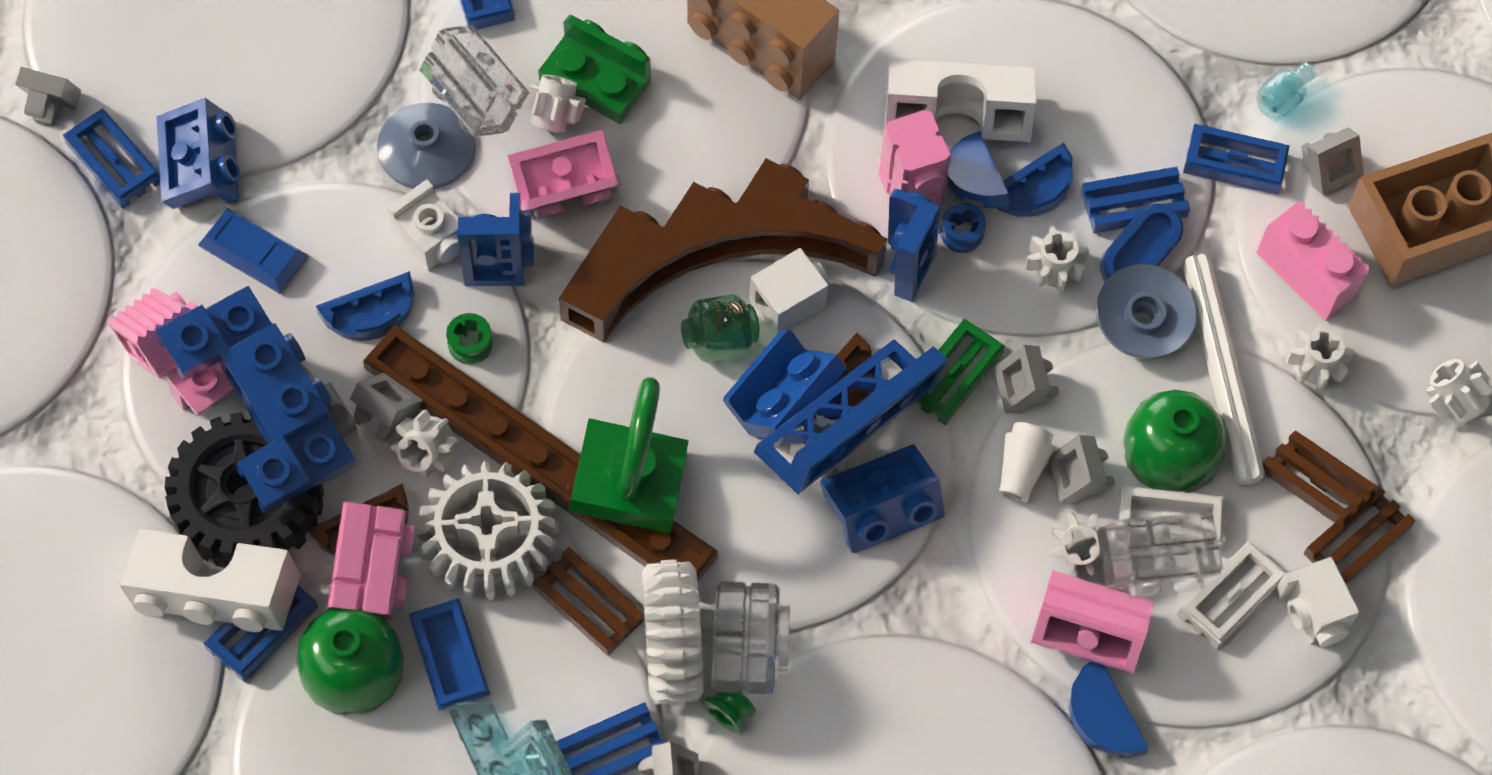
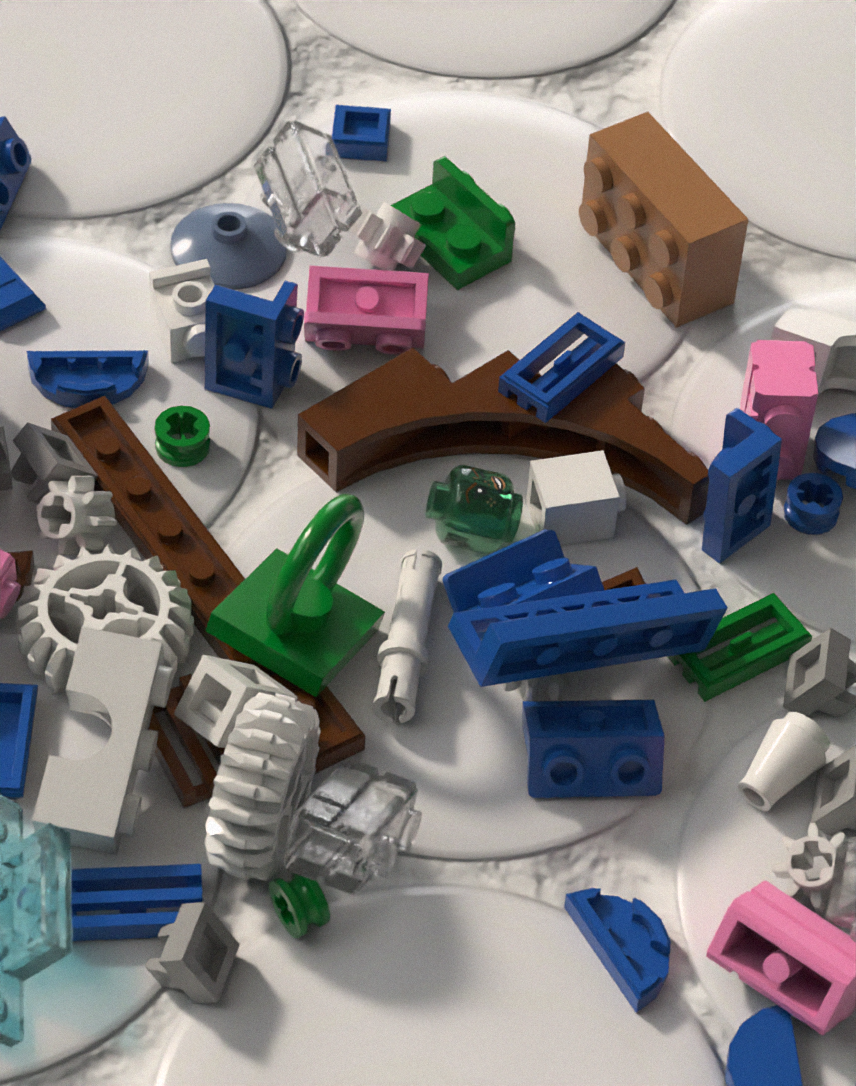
camera: 20 degrees right, 15 degrees down
none -> white arch [32,626,174,855]
none -> white brick [174,655,298,748]
none -> white pin [373,549,443,723]
none -> blue tile [498,312,625,423]
none -> blue tile [564,888,671,1013]

